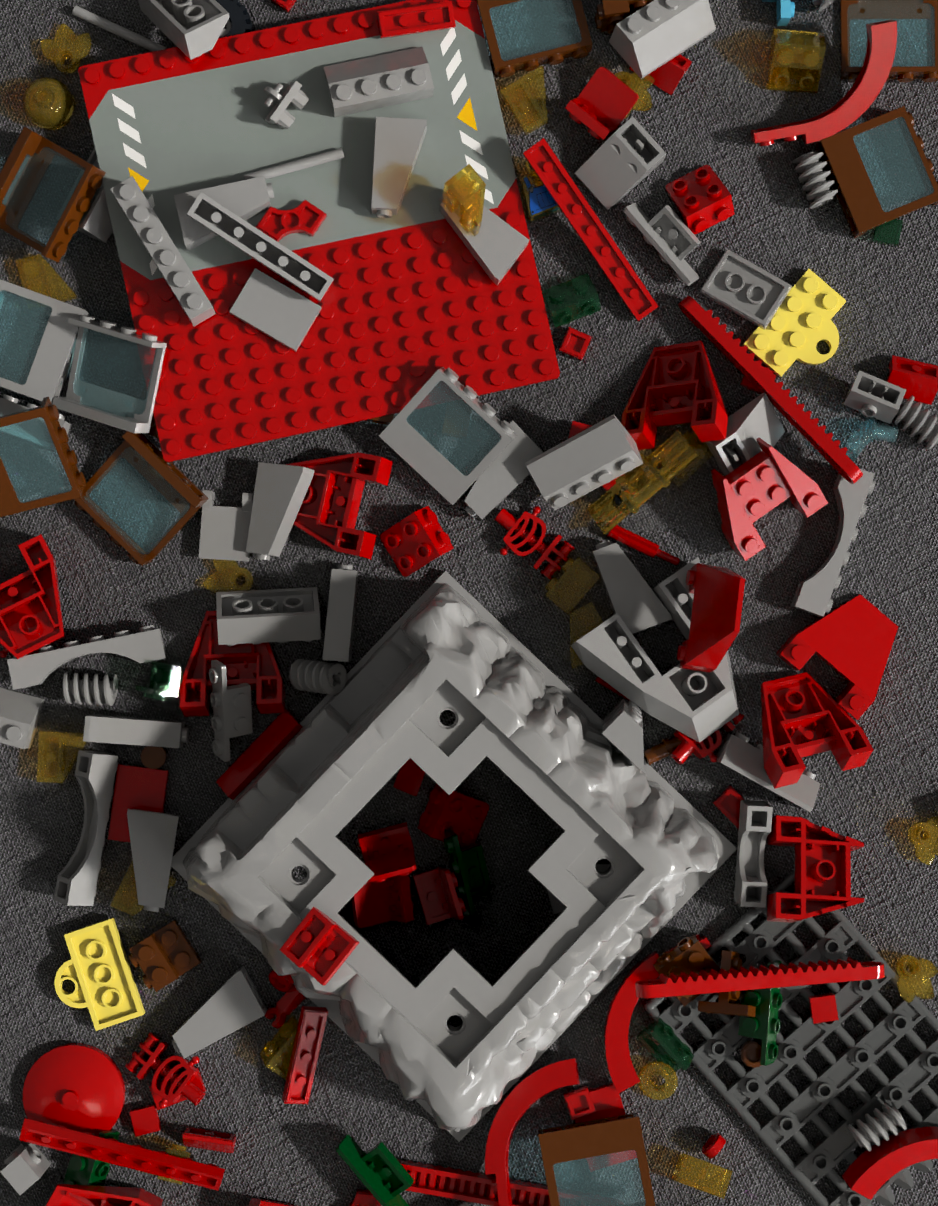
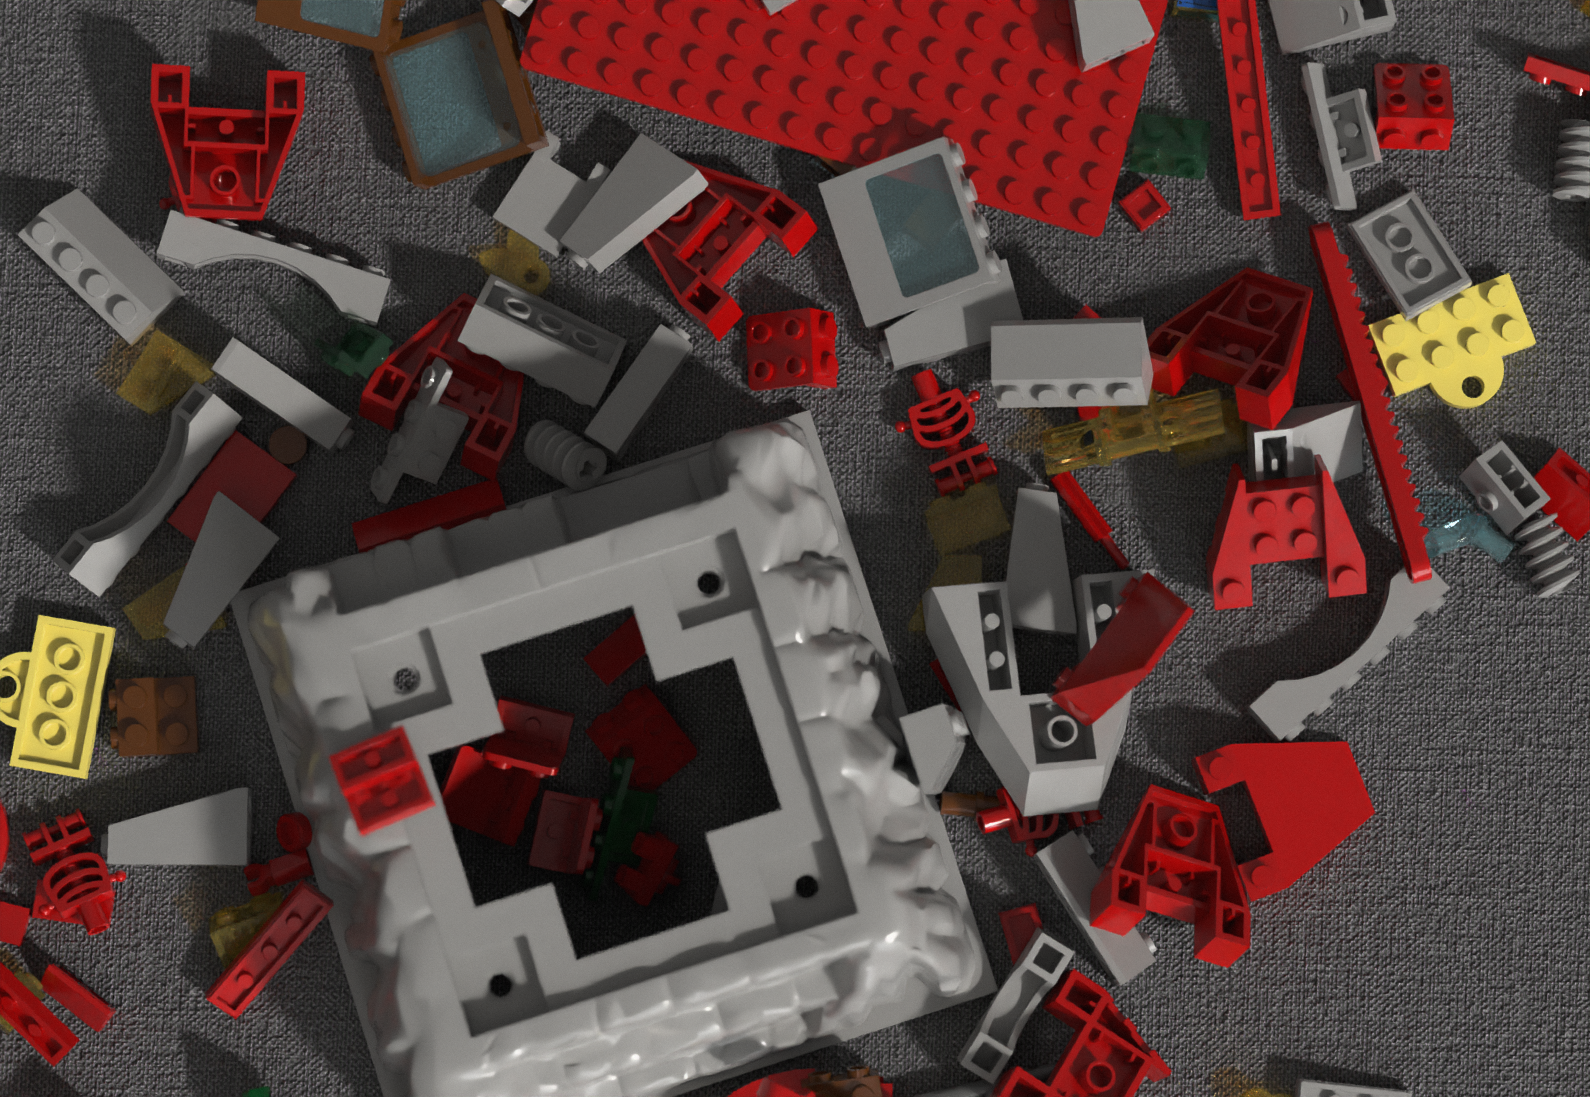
camera: 25 degrees right, 5 degrees down
light grey piece [62,672,118,706] -> none
none -> red hips [614,831,683,907]

